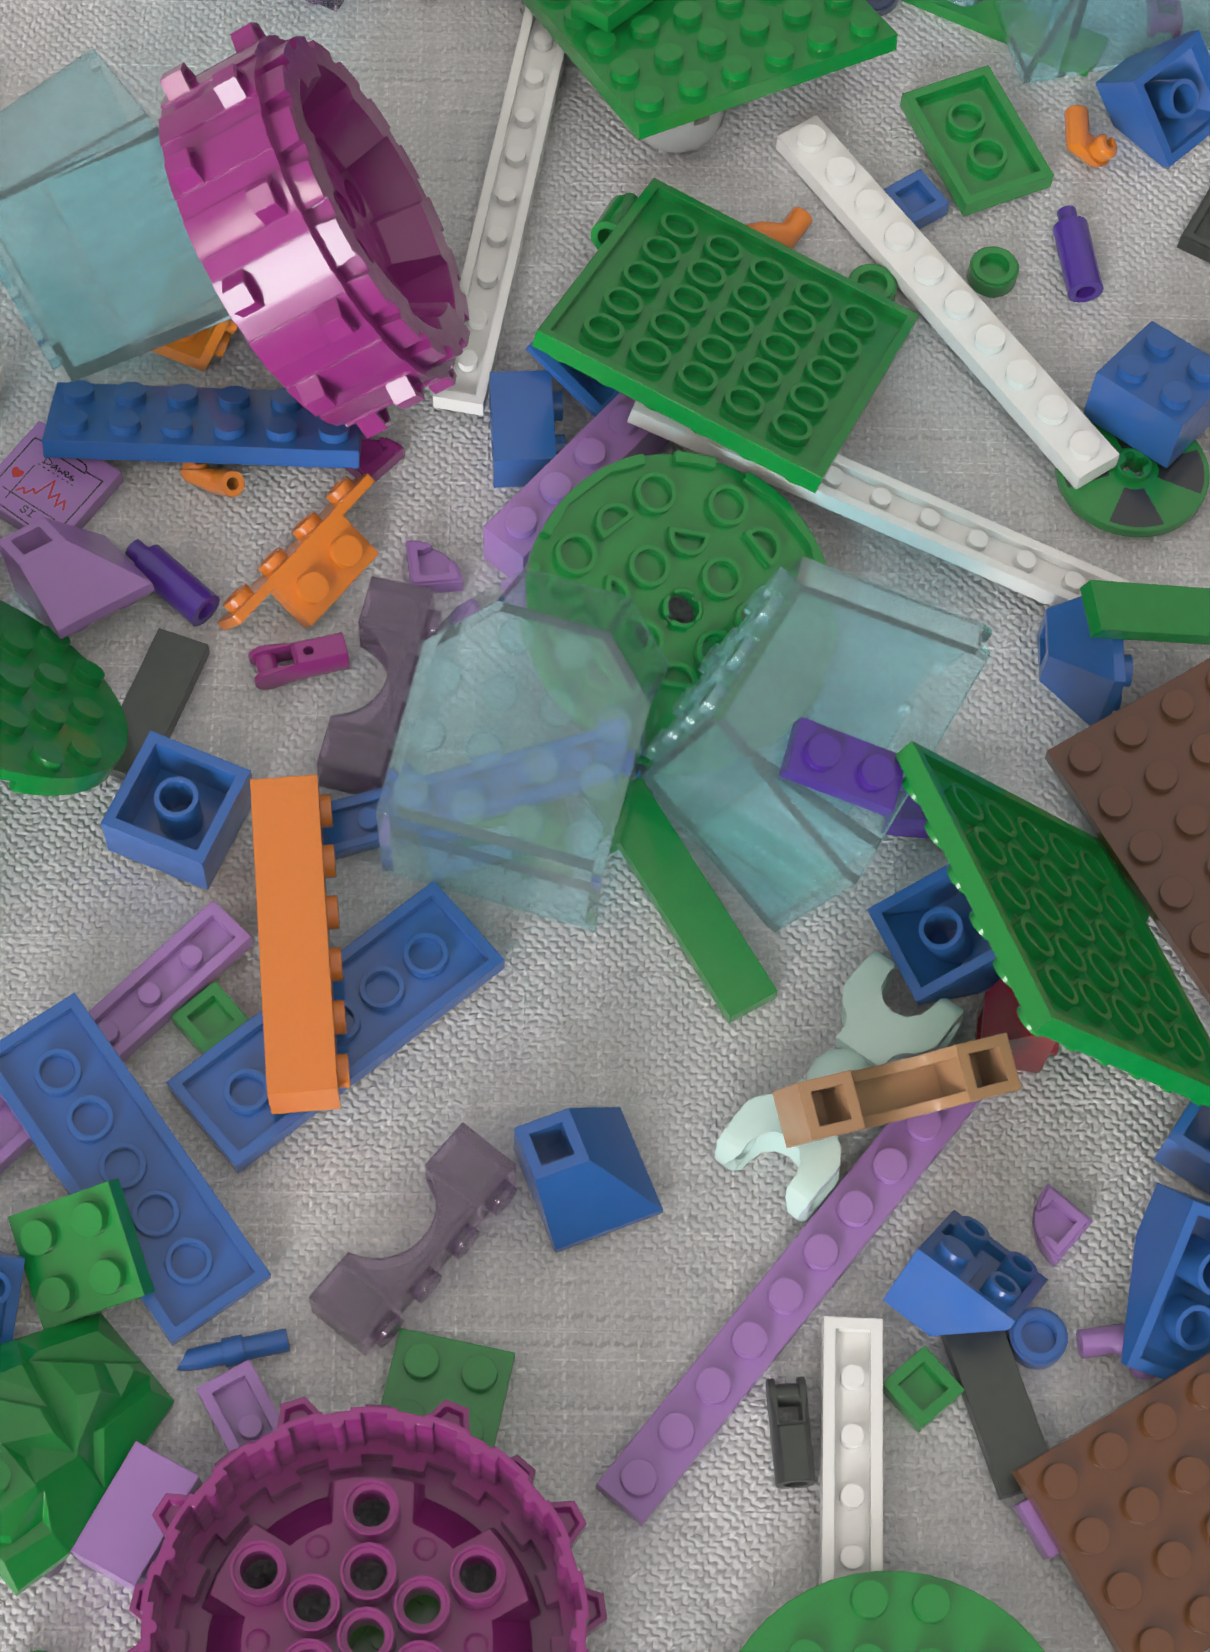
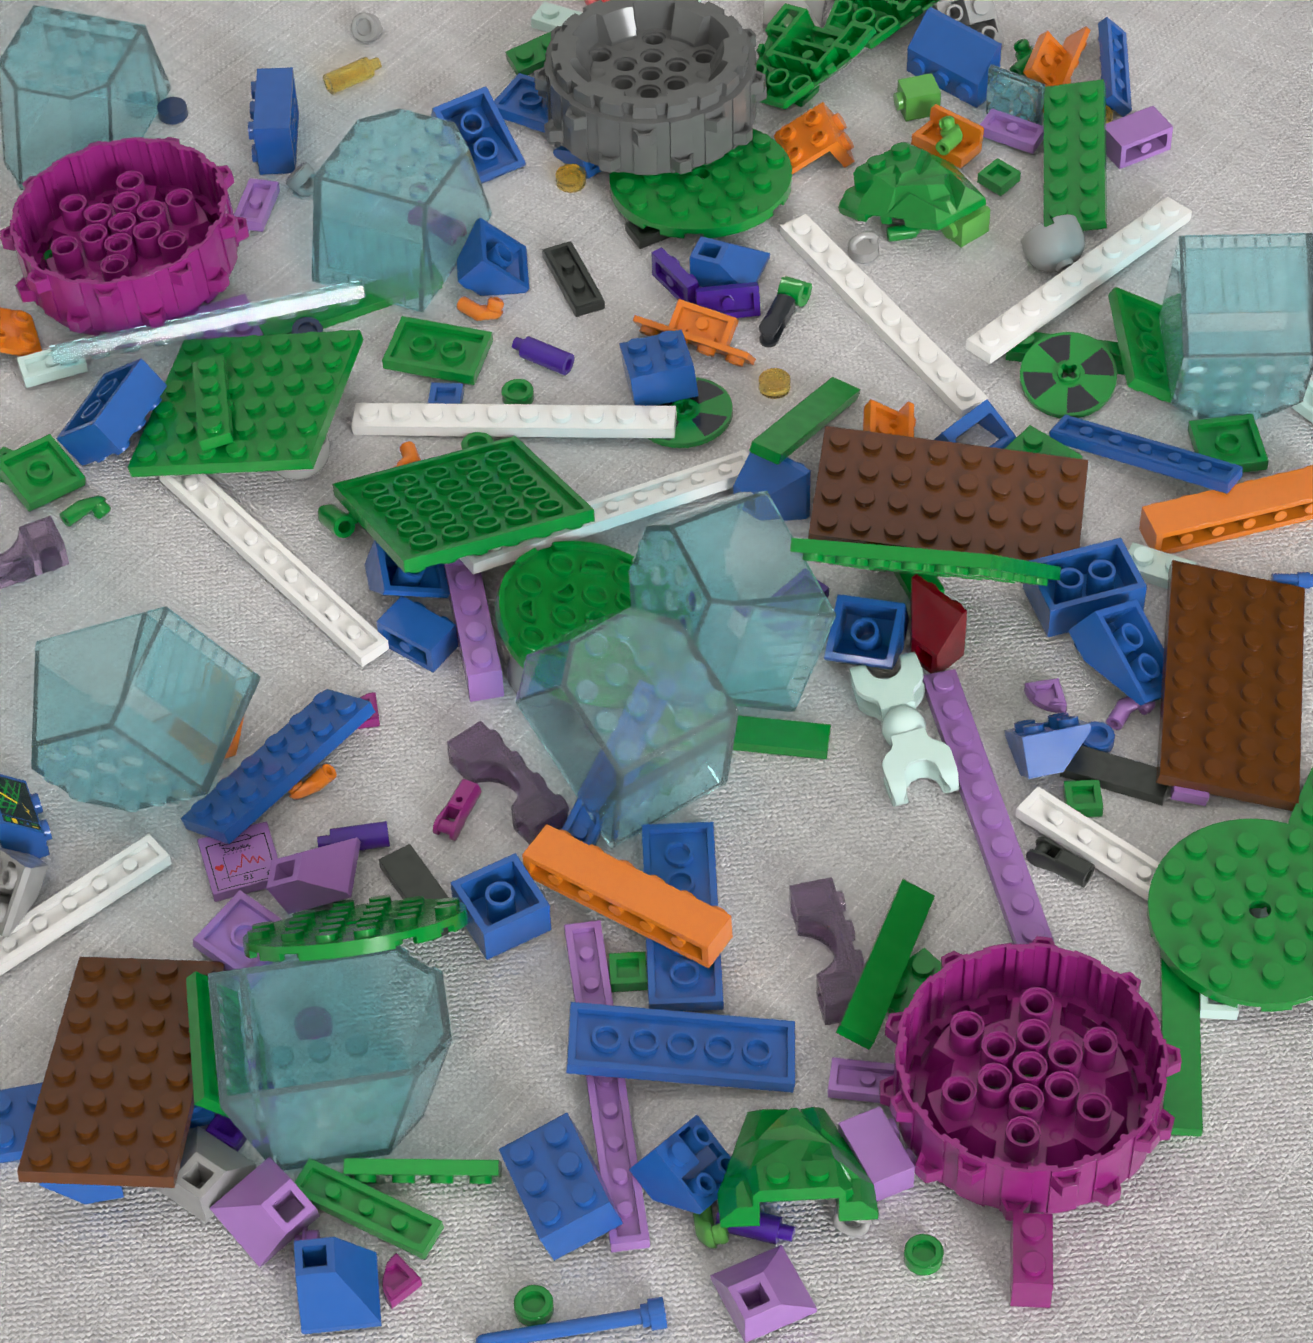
camera: 45 degrees left, 15 degrees down
green plate [8,1178,155,1330] -> none
magenta wheel [159,22,470,439] -> none
blue piece [177,1328,290,1371] -> none
orange bracket [217,473,379,631] -> none
medium lavender tile [406,540,463,595] -> none
blue slope [513,1107,663,1253] -> none
medium nougat arch [772,1033,1022,1149] -> none
dark purple plate [779,717,904,816] -> none
none -> green tile [836,879,935,1050]

